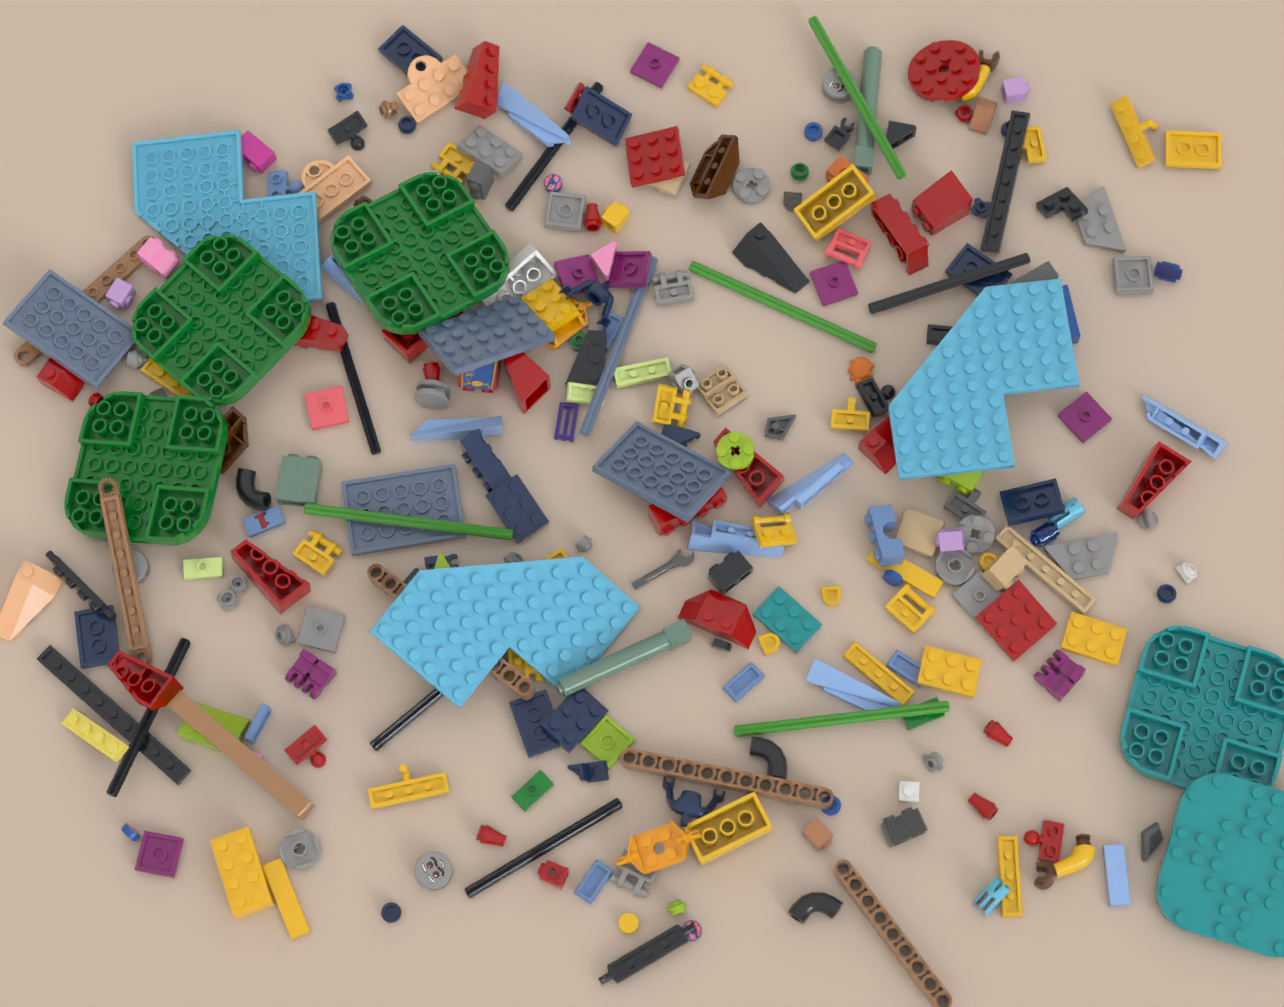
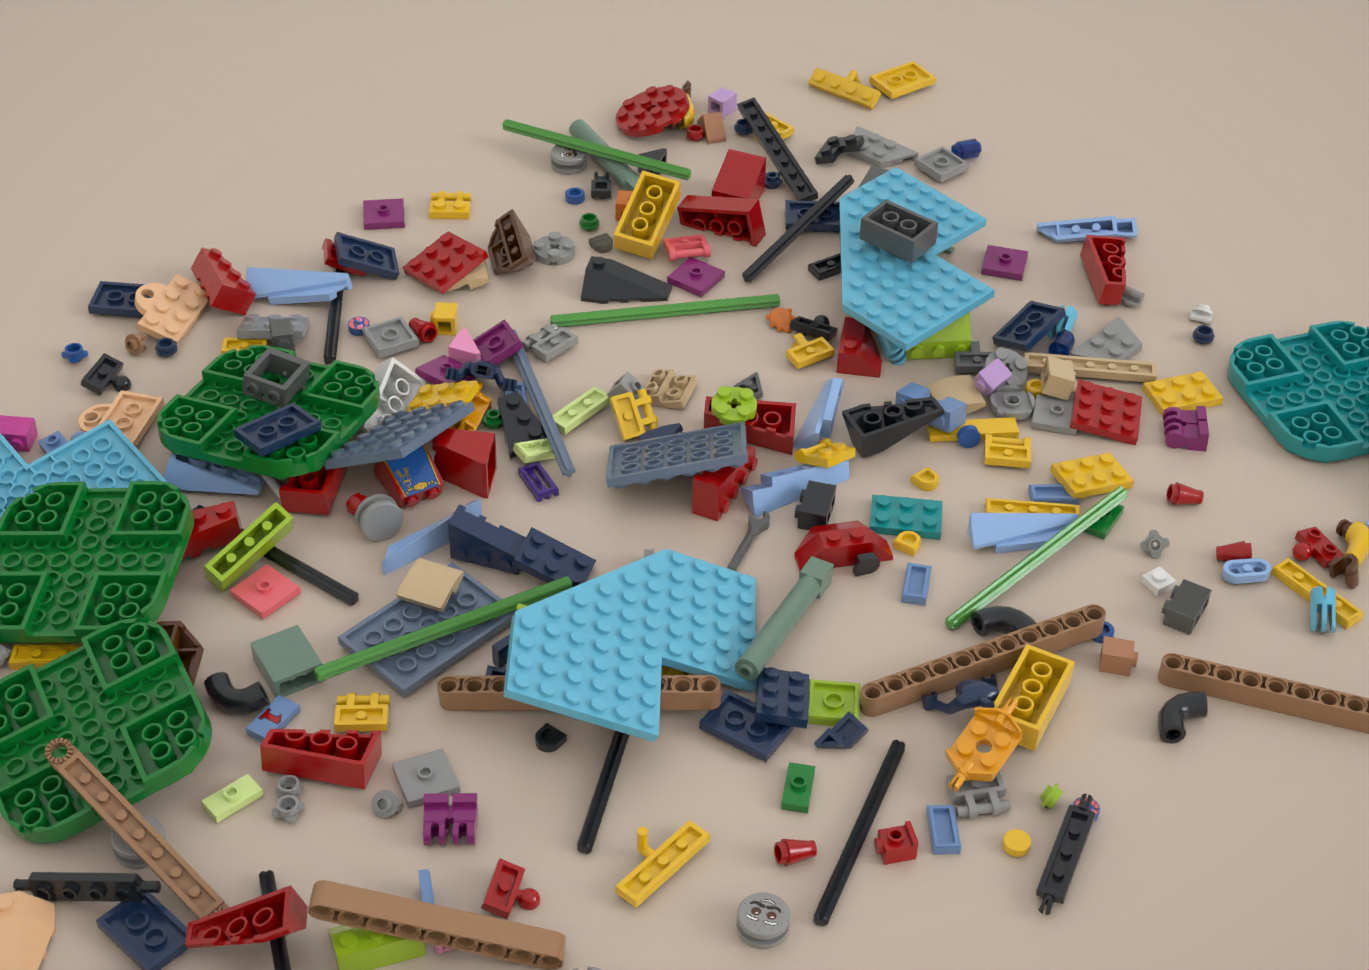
camera: 40 degrees left, 30 degrees down
none -> lime brick [204,502,294,593]
none -> dark blue plate [234,403,321,457]
none -> dark grey window [242,347,310,408]
none -> tan slope [396,558,465,612]
none -> black wedge [842,397,944,458]
none -> dark grey brick [860,199,938,263]
none -> light blue plate [1222,558,1271,584]

